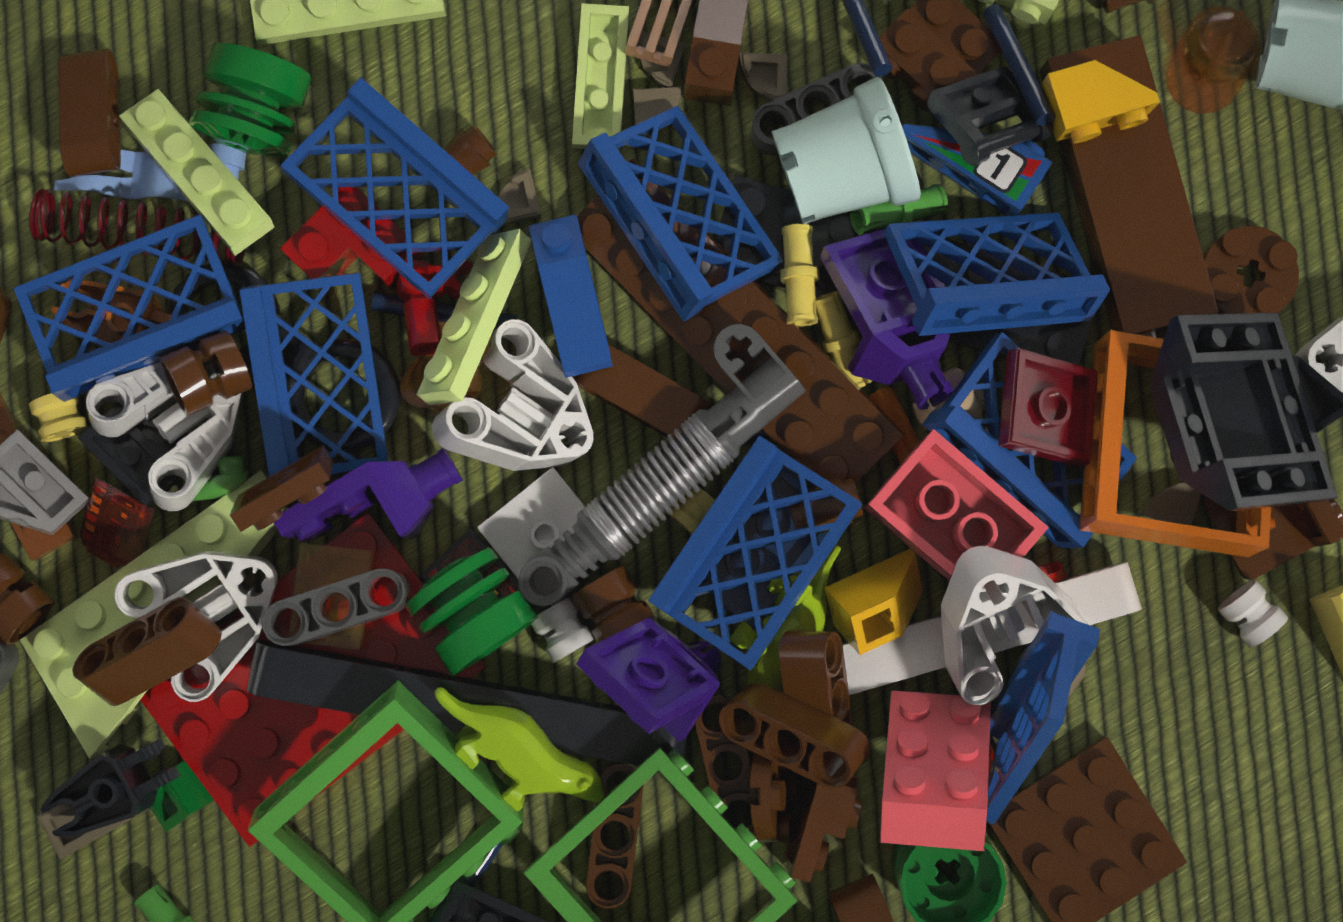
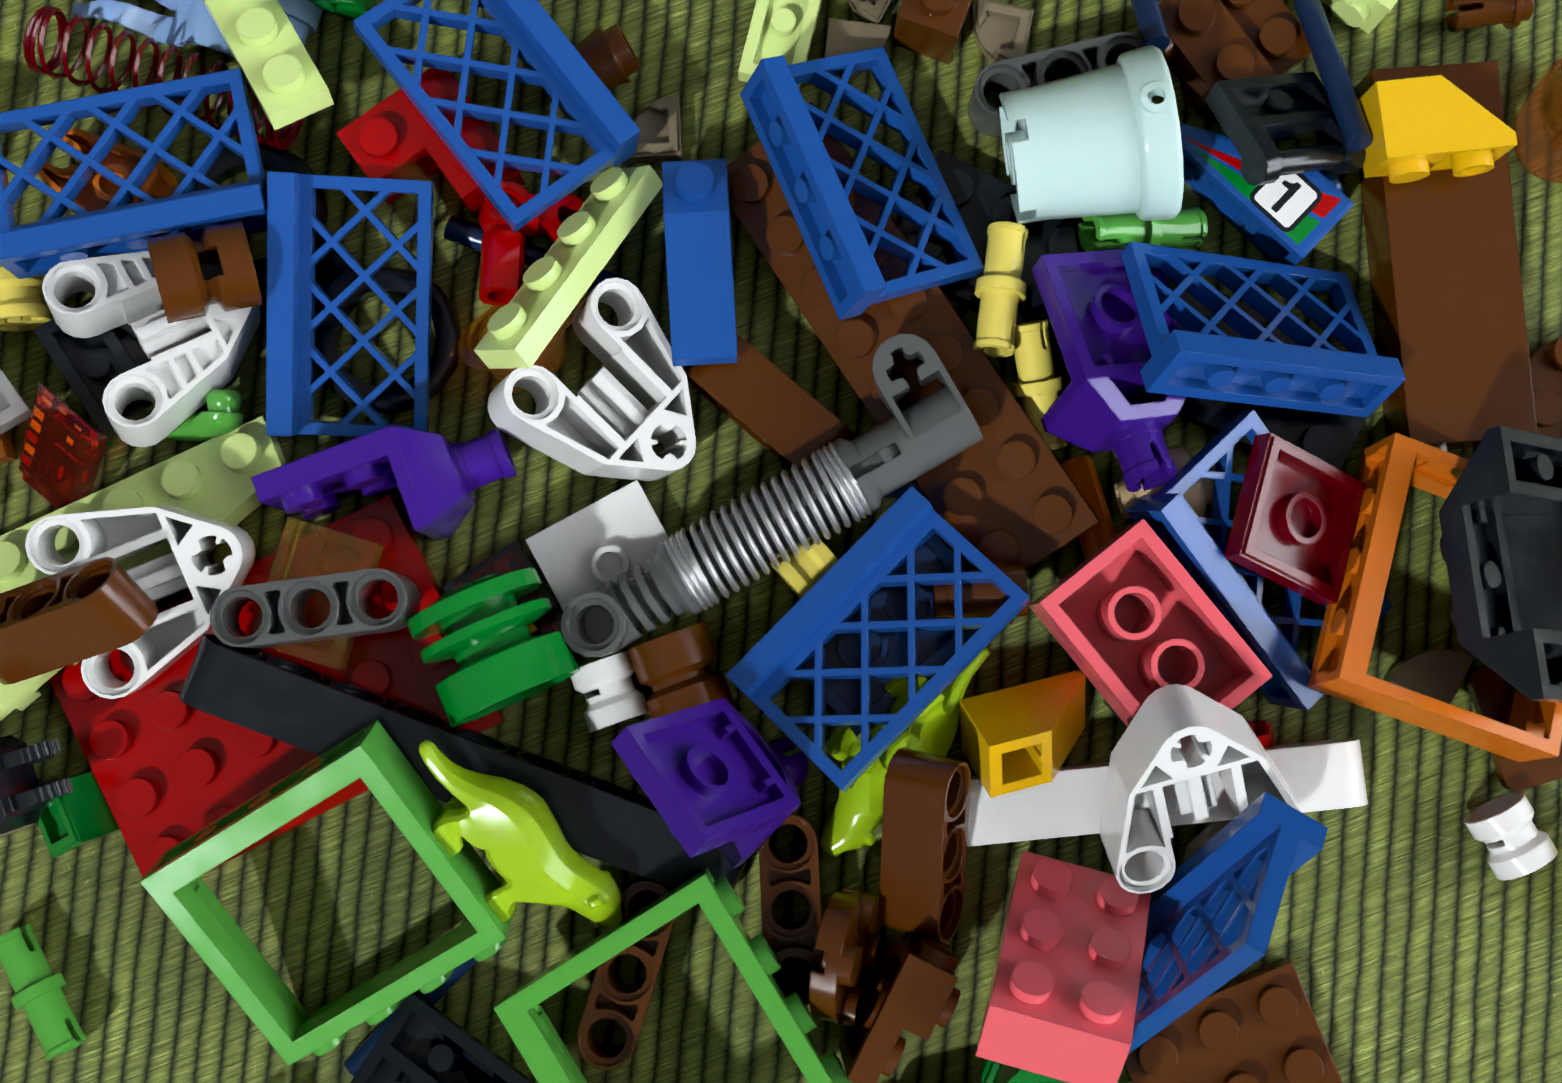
camera: 10 degrees right, 0 degrees up
reddish brown plate [230,445,334,532] -> none
reddish brown beam [719,683,870,788] -> none

